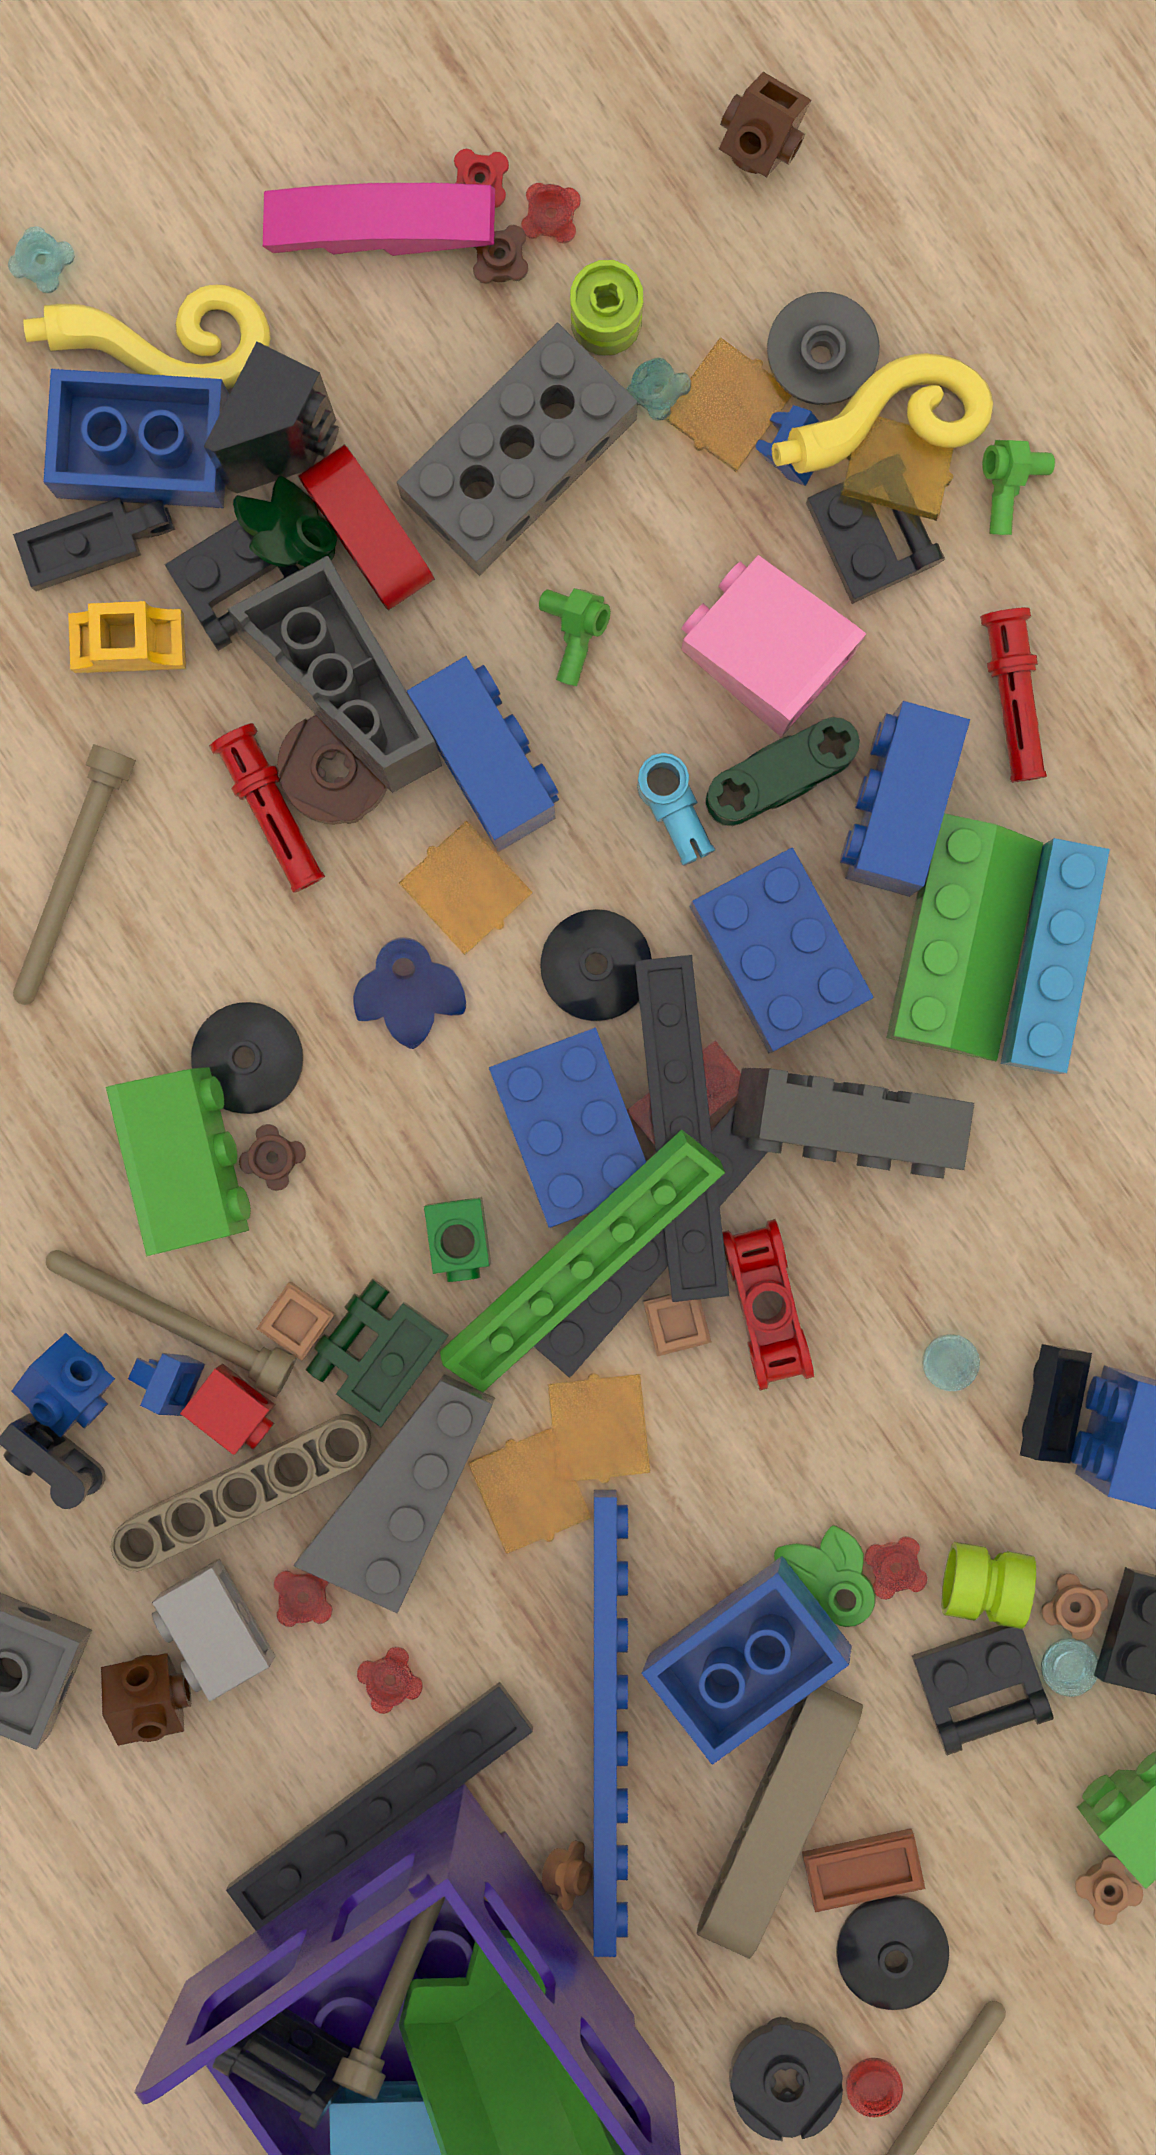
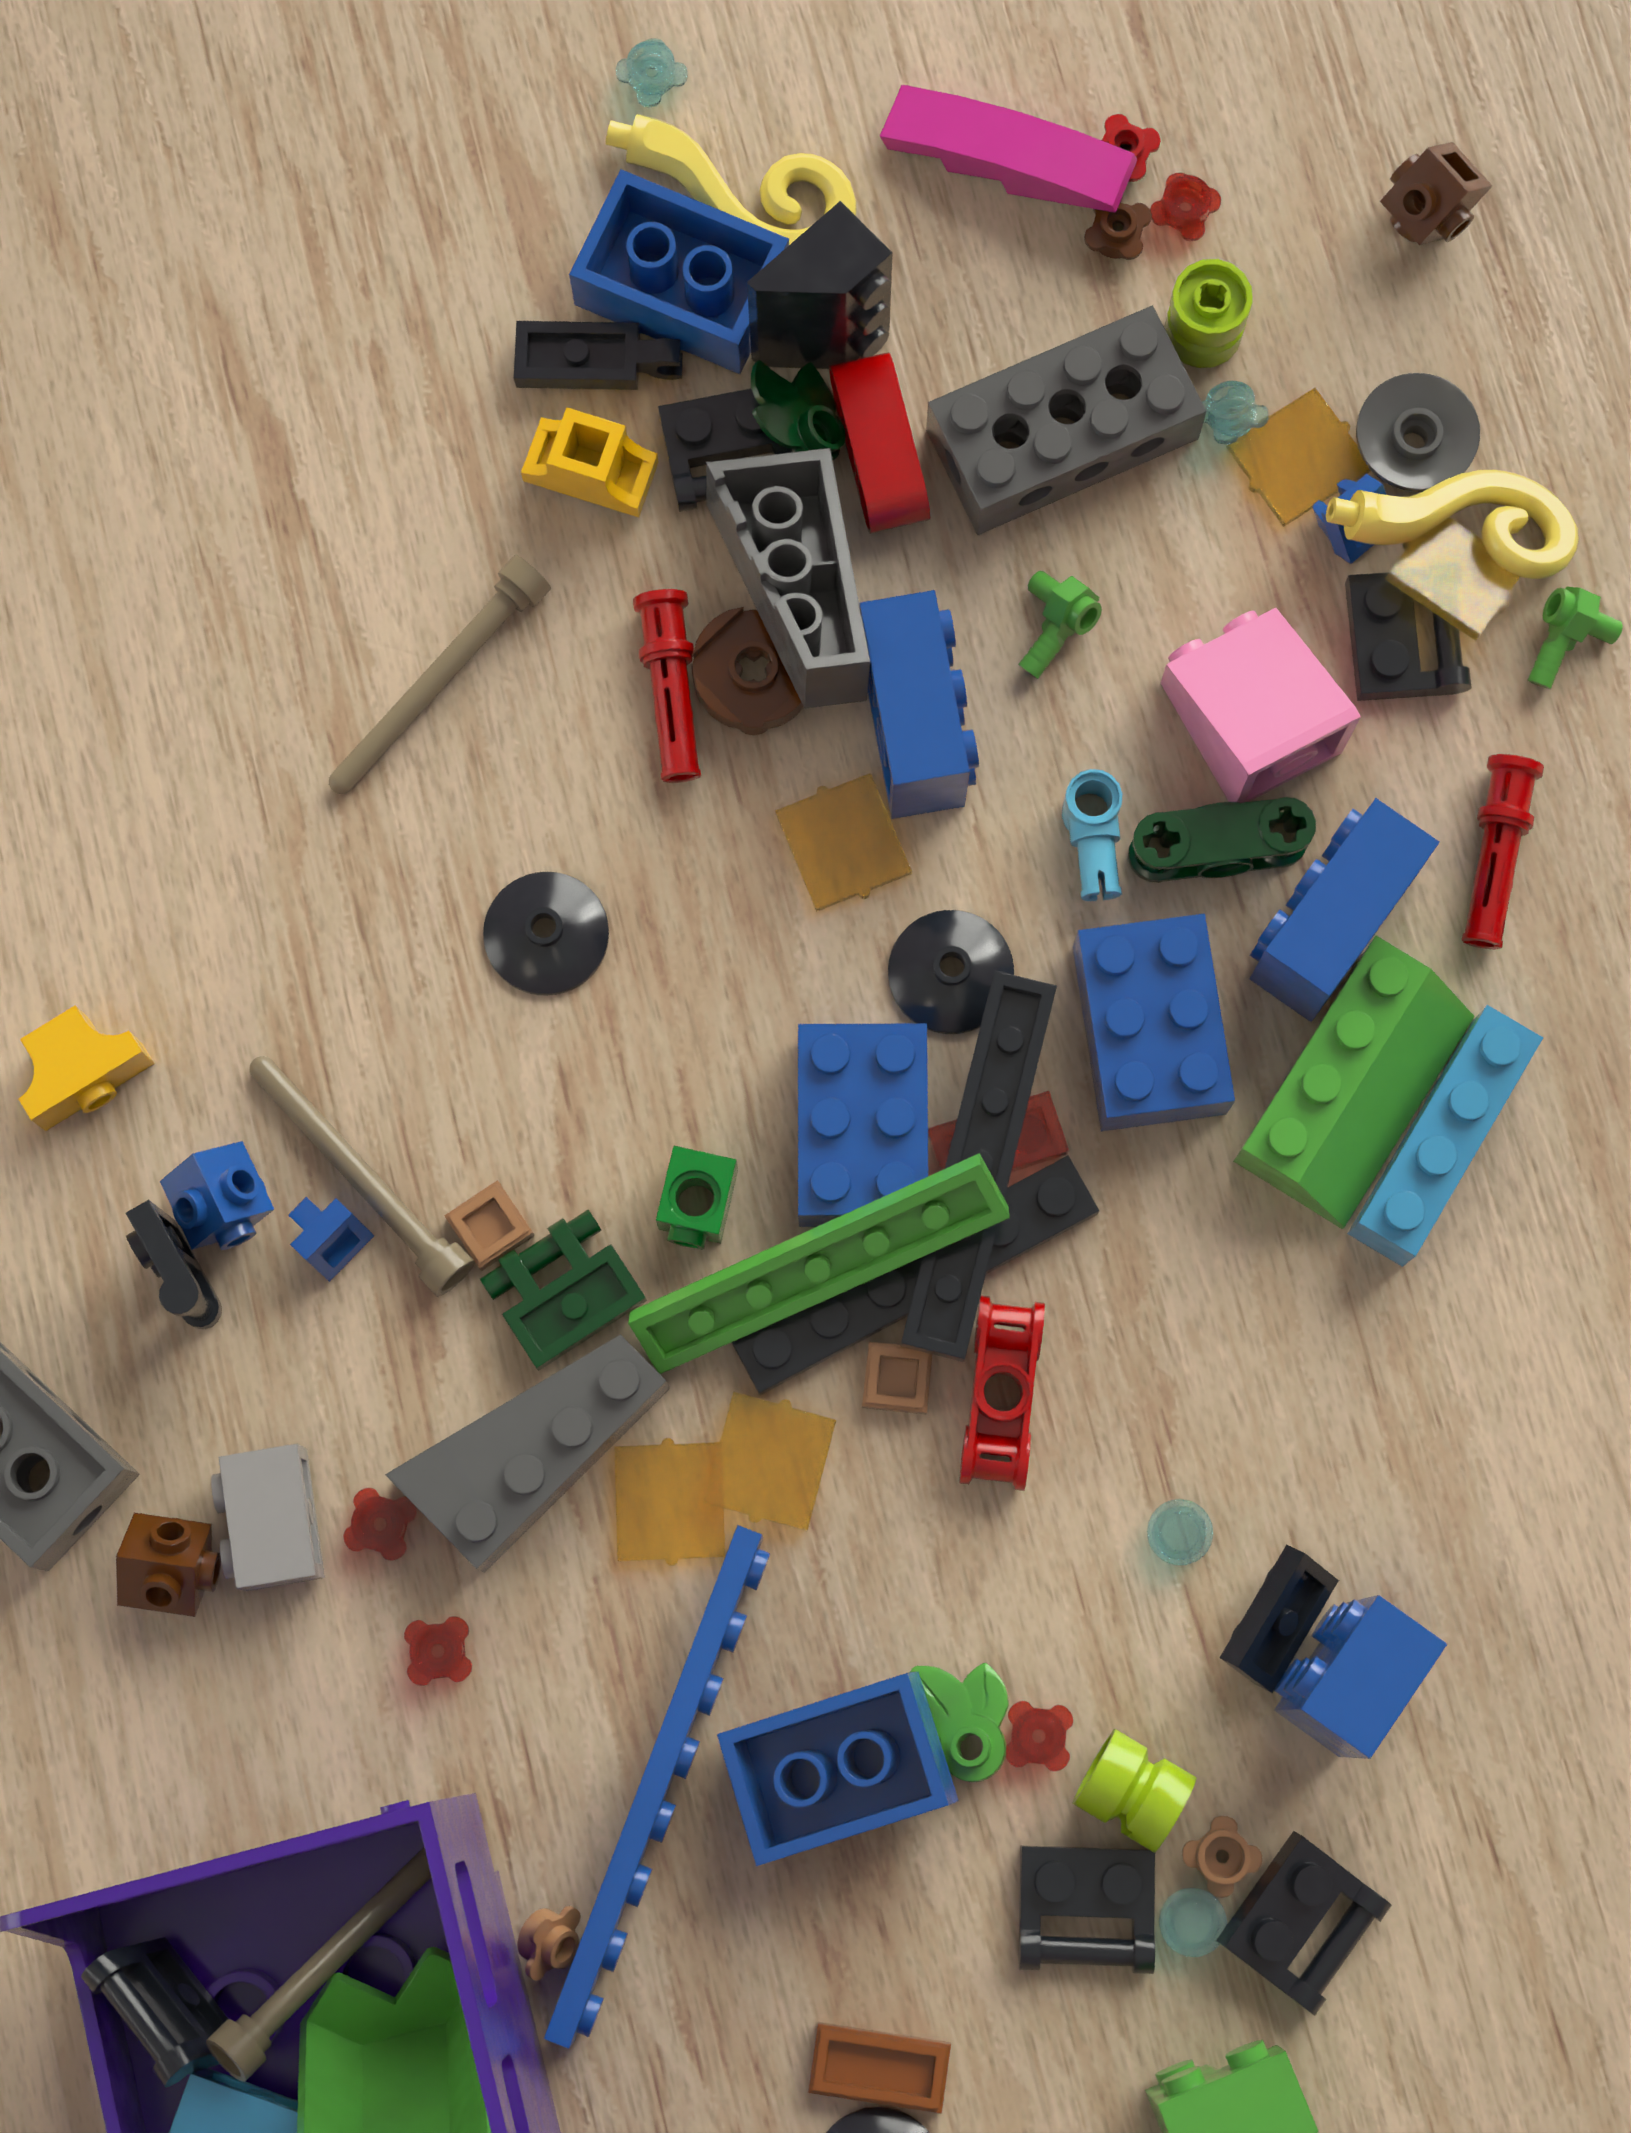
camera: 15 degrees right, 10 degrees down
bright green slope [106,1067,251,1257] -> none
dark tan beam [110,1414,372,1572] -> none
red brick [180,1363,276,1455] -> none
black plate [226,1682,533,1931] -> none
reddish brown plate [239,1124,306,1191] -> none
clear blue plate [353,937,466,1049] -> none
dark tan beam [697,1685,863,1959] -> none
dark grey wedge [732,1068,974,1179] -> none

